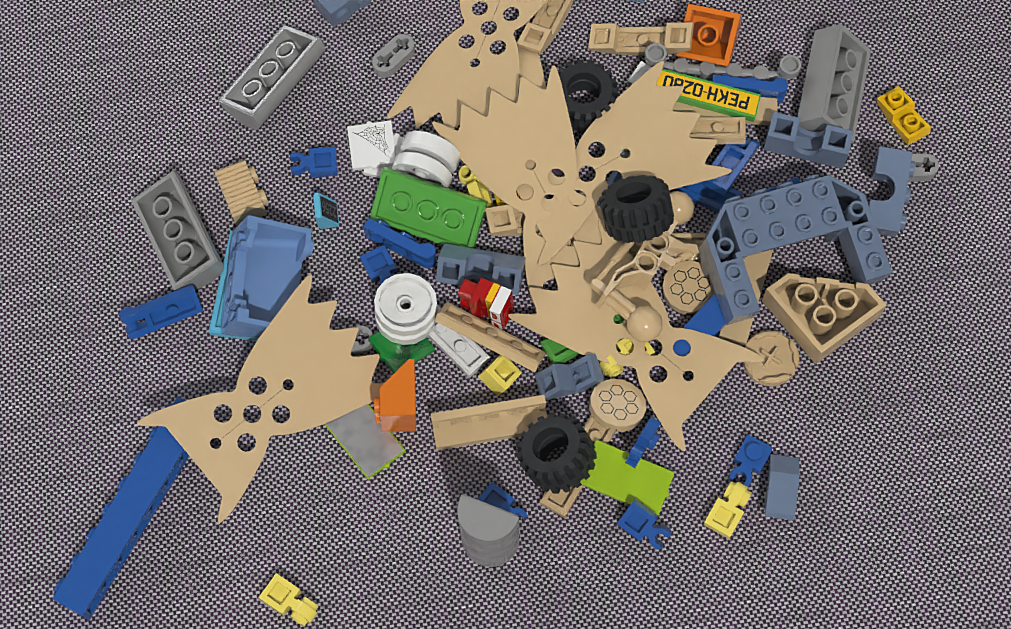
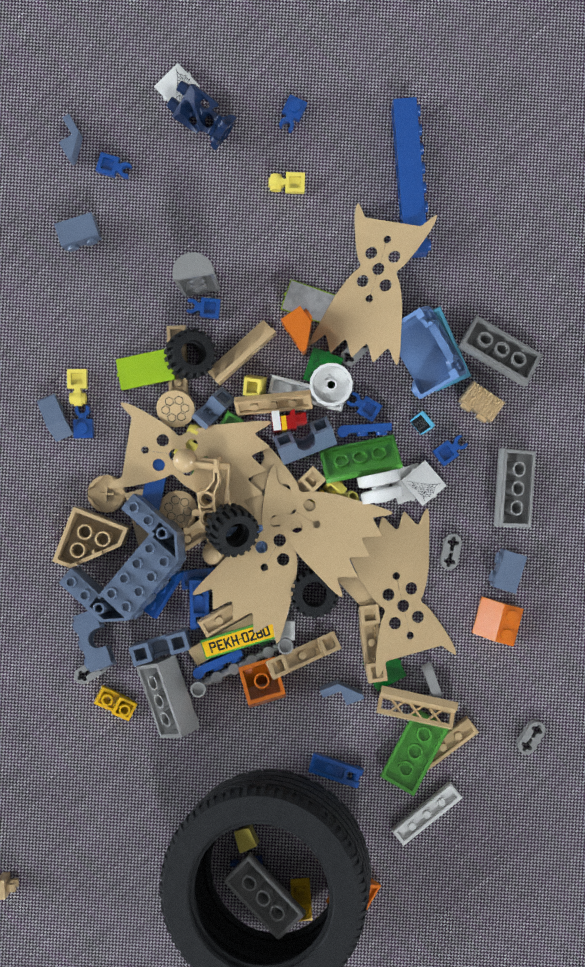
camera: 145 degrees right, 20 degrees up
blue plate [119,284,203,339] -> none
blue plate [617,499,672,550] -> none
blue plate [625,417,661,468] -> none

